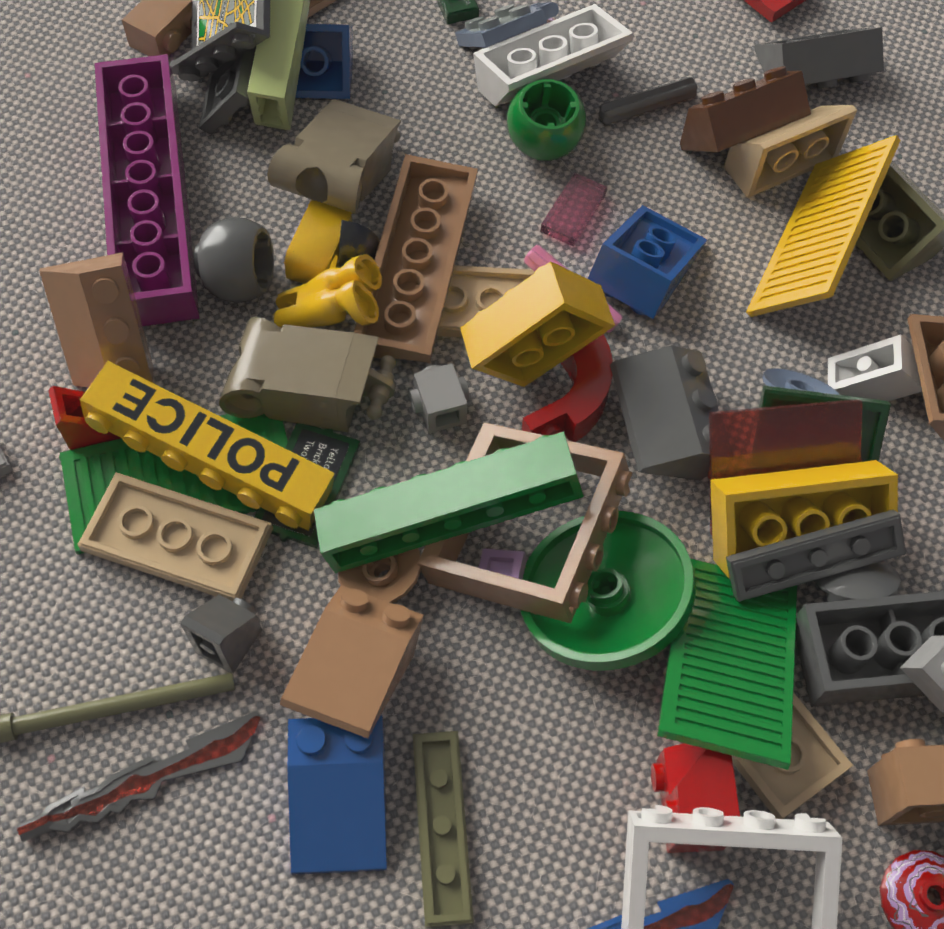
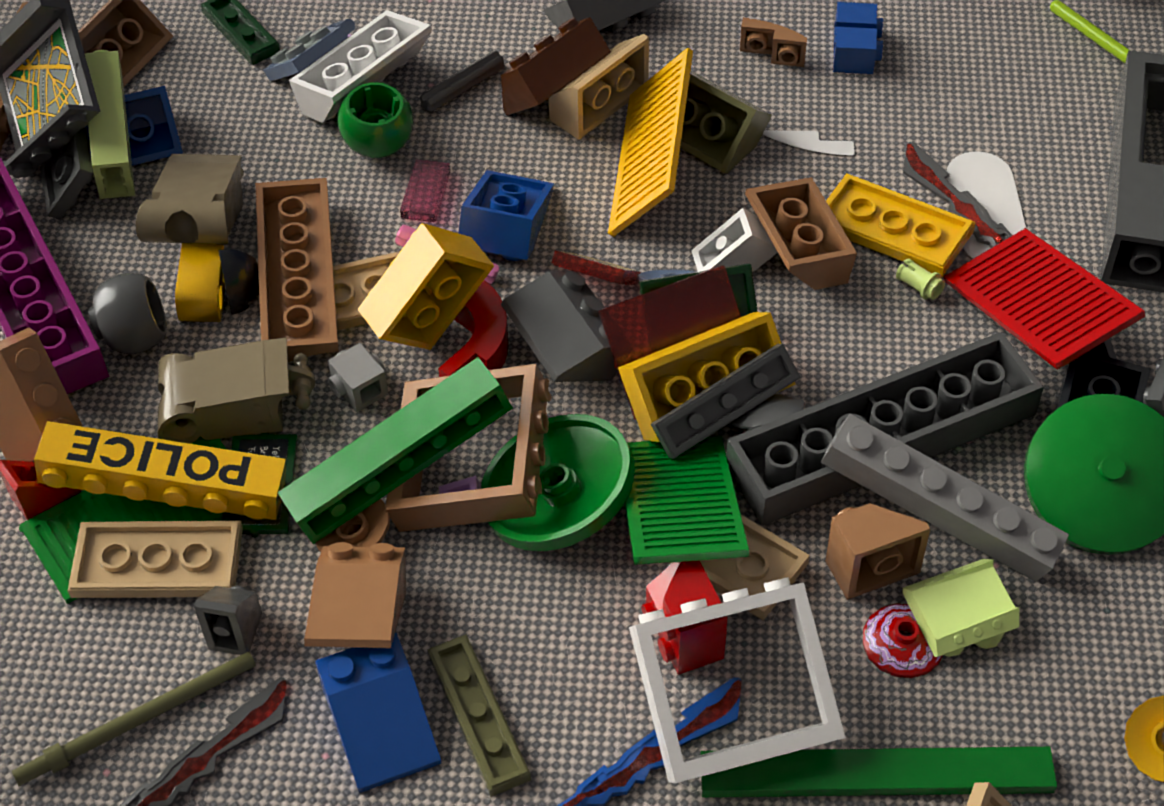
camera: 15 degrees left, 10 degrees down
yellow piece [274,254,382,328] -> none
none -> clear red tile [551,250,641,285]

